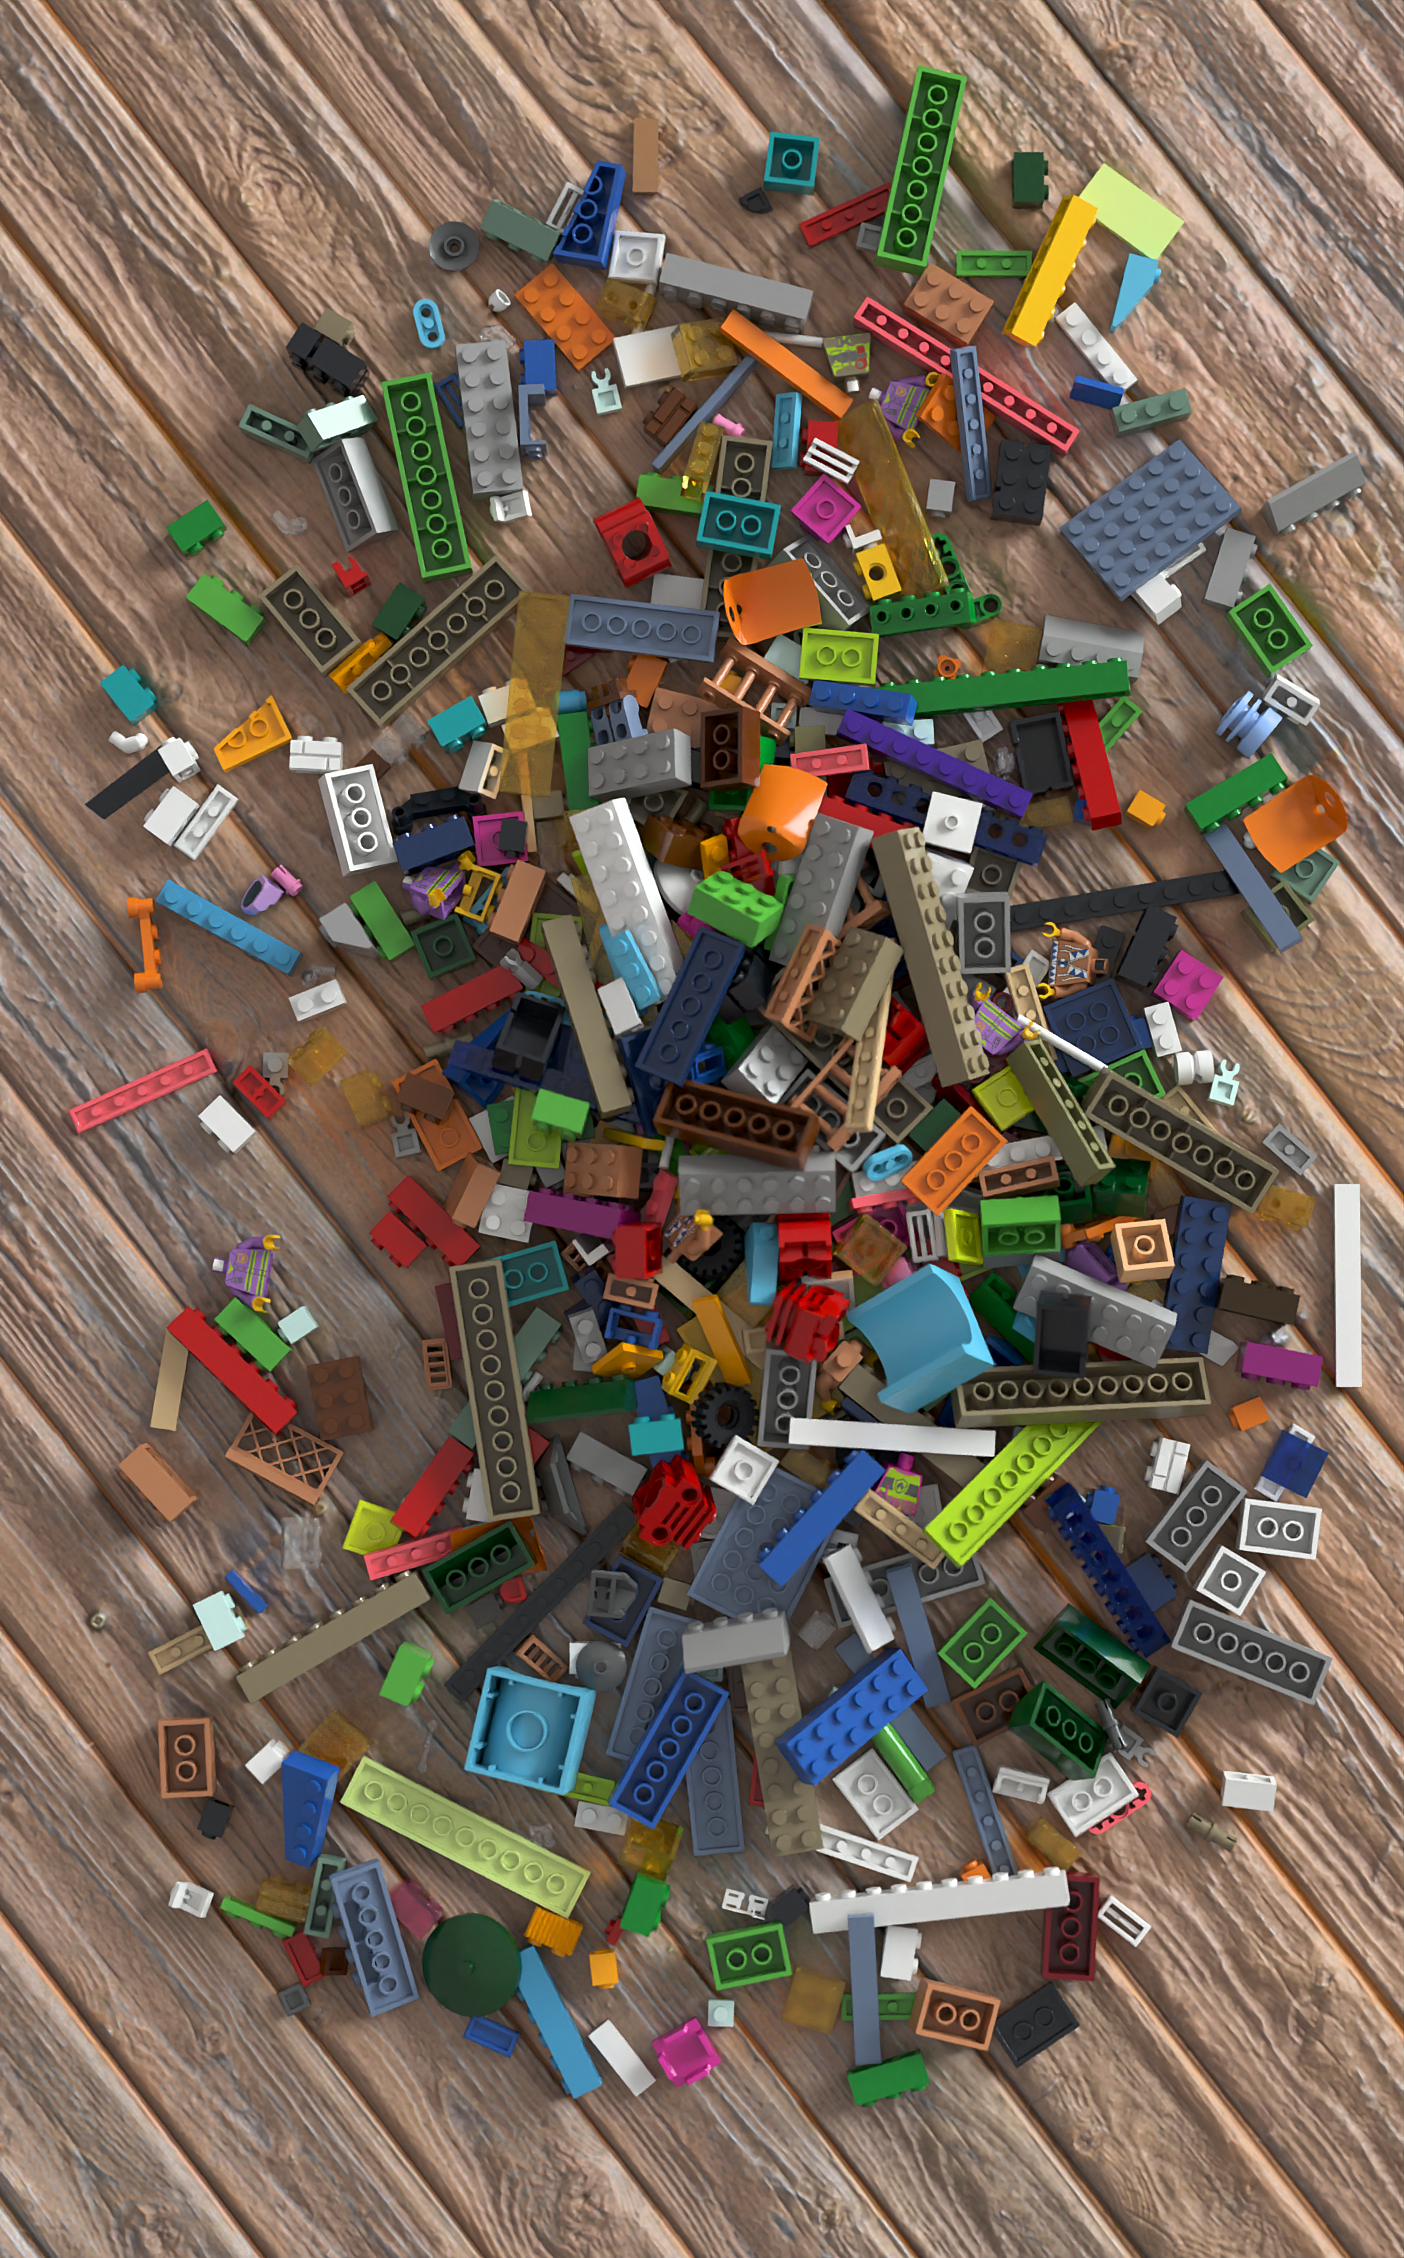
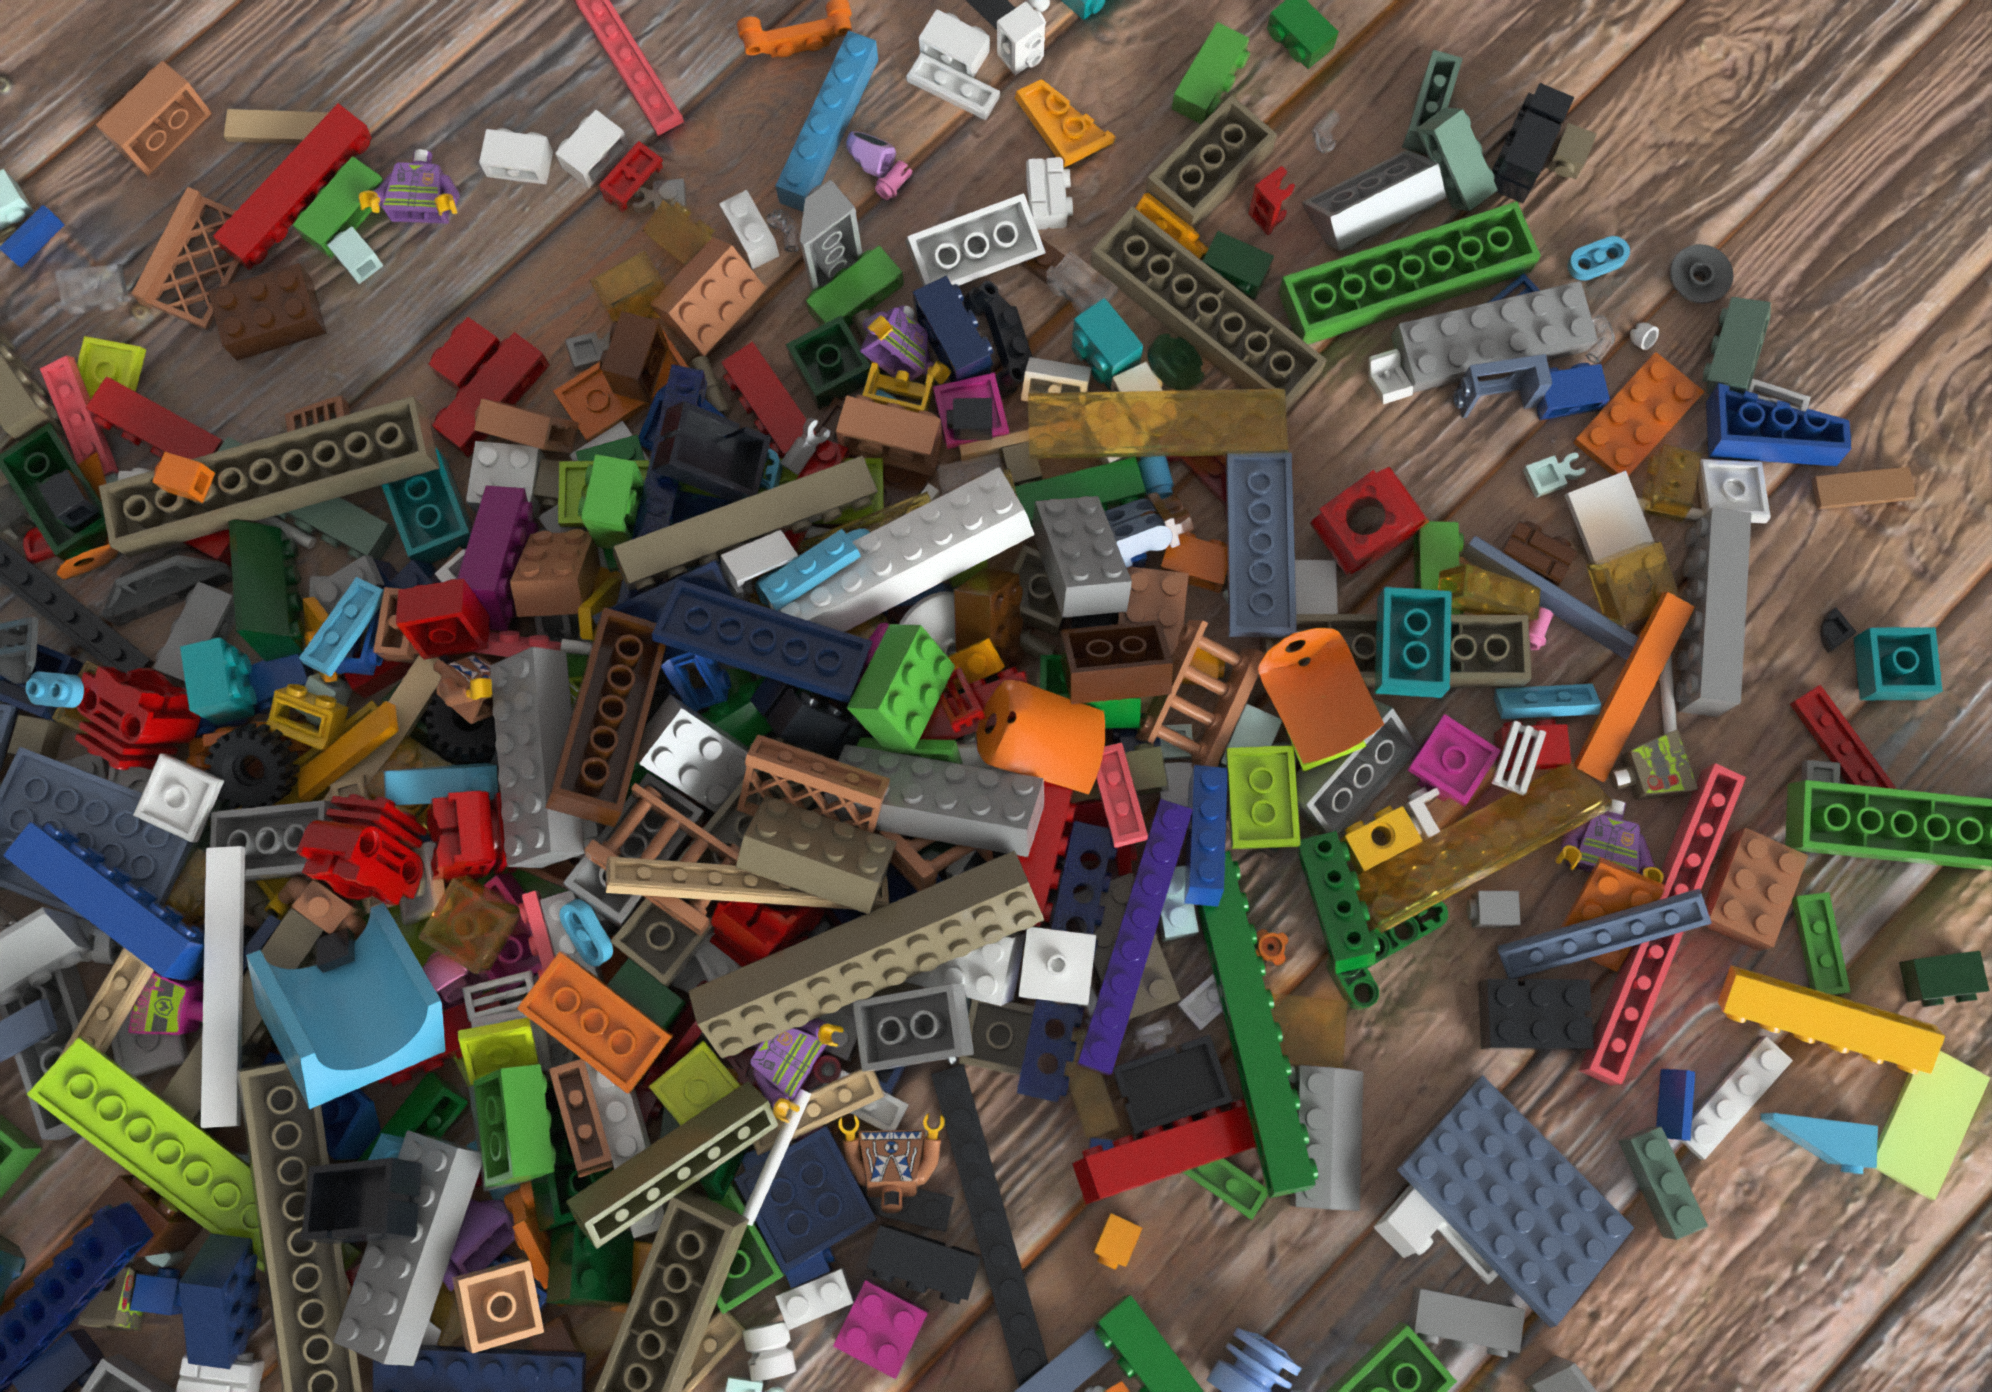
camera: 85 degrees right, 10 degrees down
none -> medium azure plate [25,672,84,708]
none -> black brick [39,469,100,528]
none -> orange brick [152,452,215,503]
none -> dark blue brick [179,1233,262,1370]
none -> medium azure plate [299,577,384,677]
none -> black tile [317,927,355,973]
none -> white brick [479,128,553,184]
none -> nougat brick [650,237,766,356]
none -> clear green tile [1147,333,1204,392]

